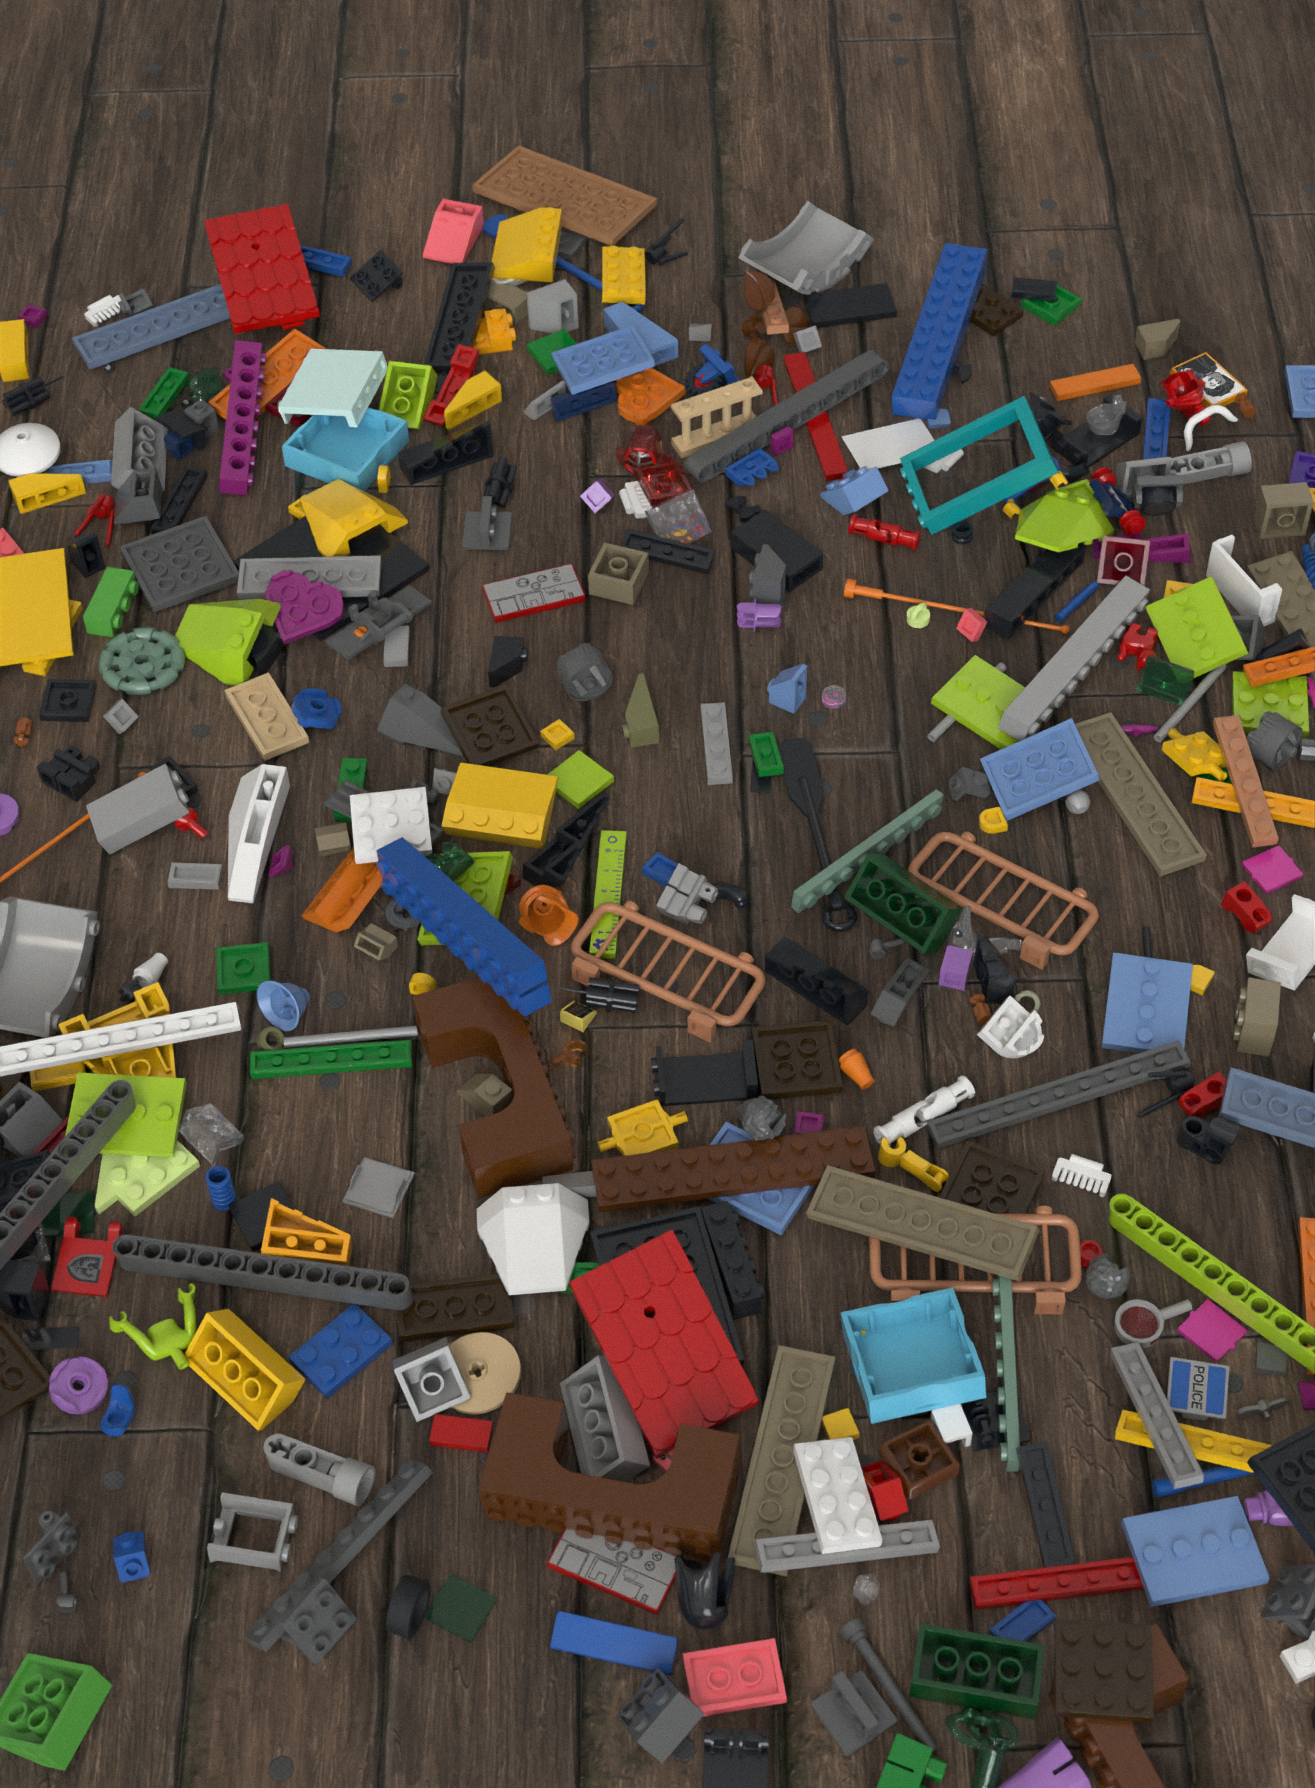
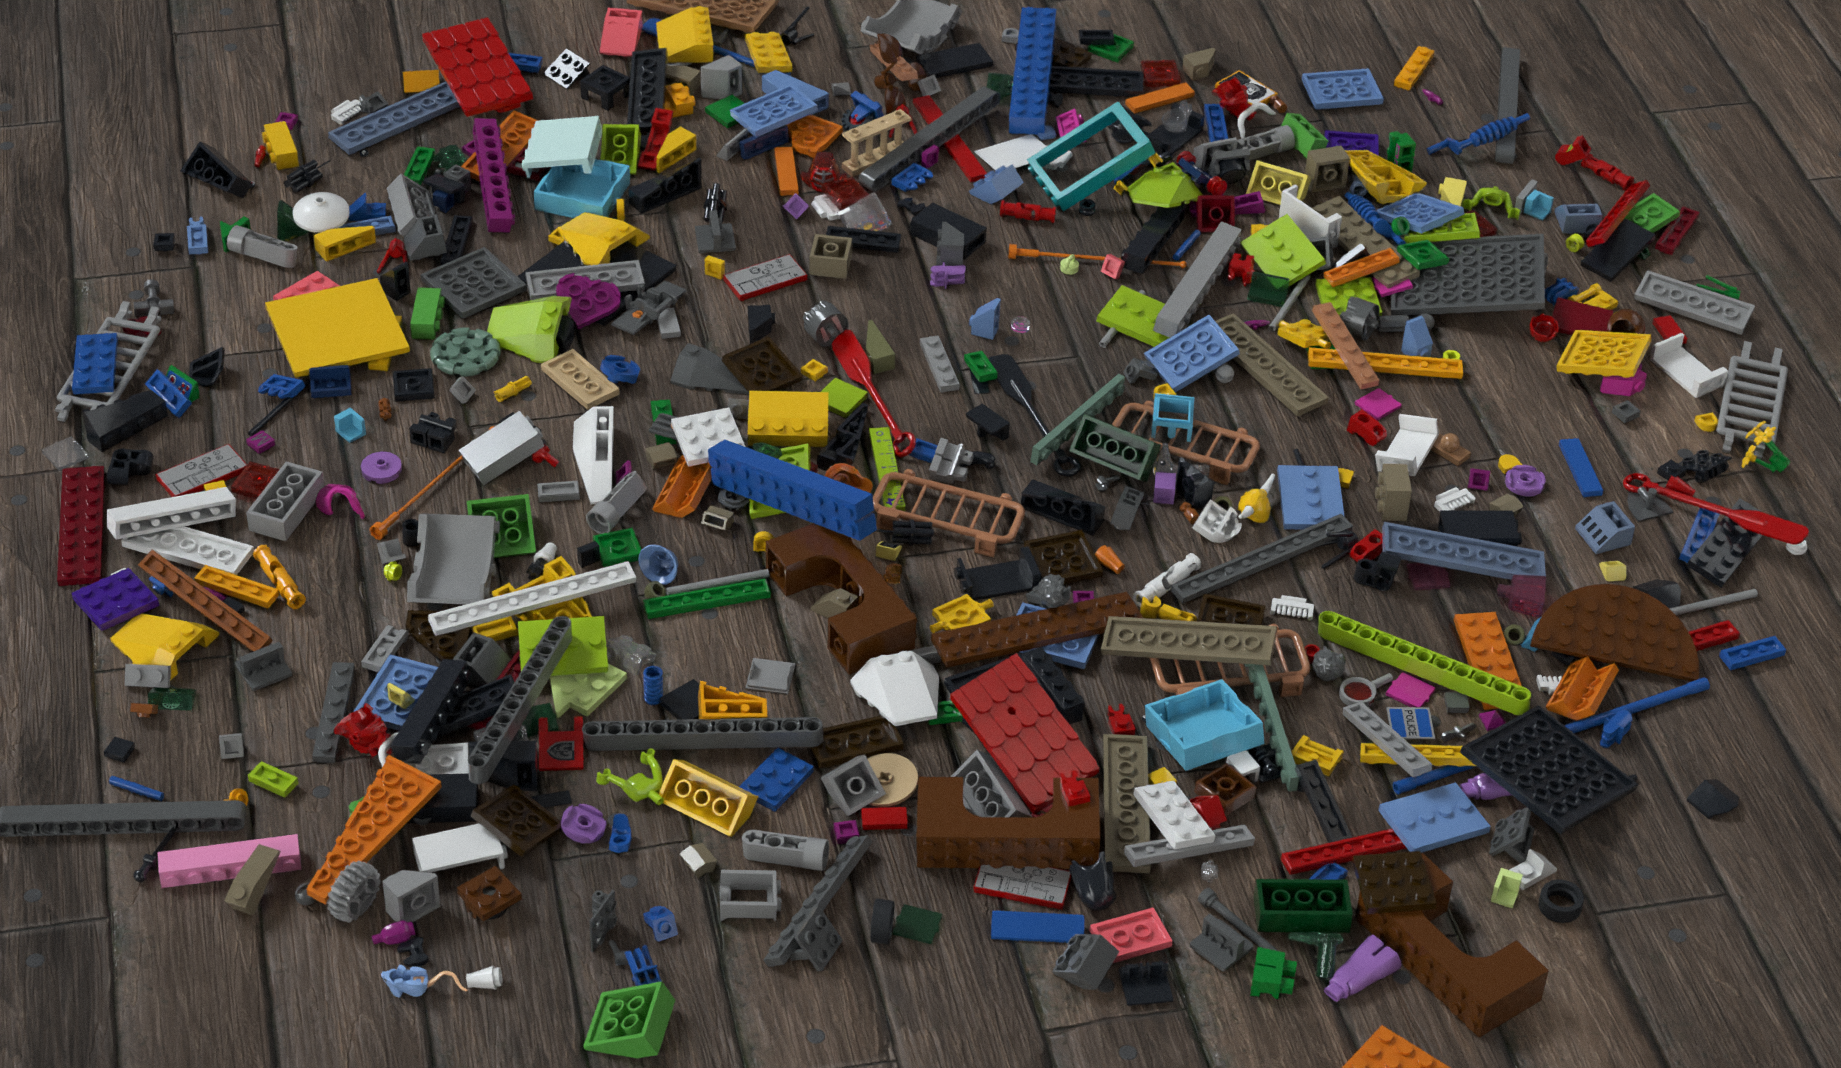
camera: 15 degrees left, 10 degrees down
none -> blue slope [348,192,386,221]
none -> light orange panel [403,70,439,93]
none -> bright green slope [467,494,536,558]
none -> yellow axle [494,376,532,402]
none -> black plate [577,541,600,568]
none -> black panel [580,65,630,111]
none -> light grey beam [586,471,648,534]
none -> blue arm [624,945,661,986]
none -> dark tan piece [679,843,717,879]
none -> yellow tile [705,255,725,280]
none -> orange tile [774,147,799,196]
none -> red piece [832,329,916,457]
none -> magenta tile [833,820,860,844]
none -> black panel [966,403,1010,441]
none -> clear green plate [987,73,1014,100]
none -> light grey tile [1002,28,1019,43]
none -> black plate [1049,66,1143,97]
none -> dark pink bracket [1056,109,1087,143]
none -> red plate [1060,770,1090,806]
none -> red plate [1107,704,1136,735]
none -> clear red plate [1140,60,1180,87]
none -> medium azure window [1151,393,1194,442]
none -> yellow helmet [1237,473,1275,523]
none -> light yellow slope [1246,160,1311,205]
none -> bright green brick [1281,113,1328,159]
none -> yellow plate [1292,735,1344,777]
none -> clear pink piece [1407,563,1450,590]
none -> yellowish green panel [1491,868,1523,908]

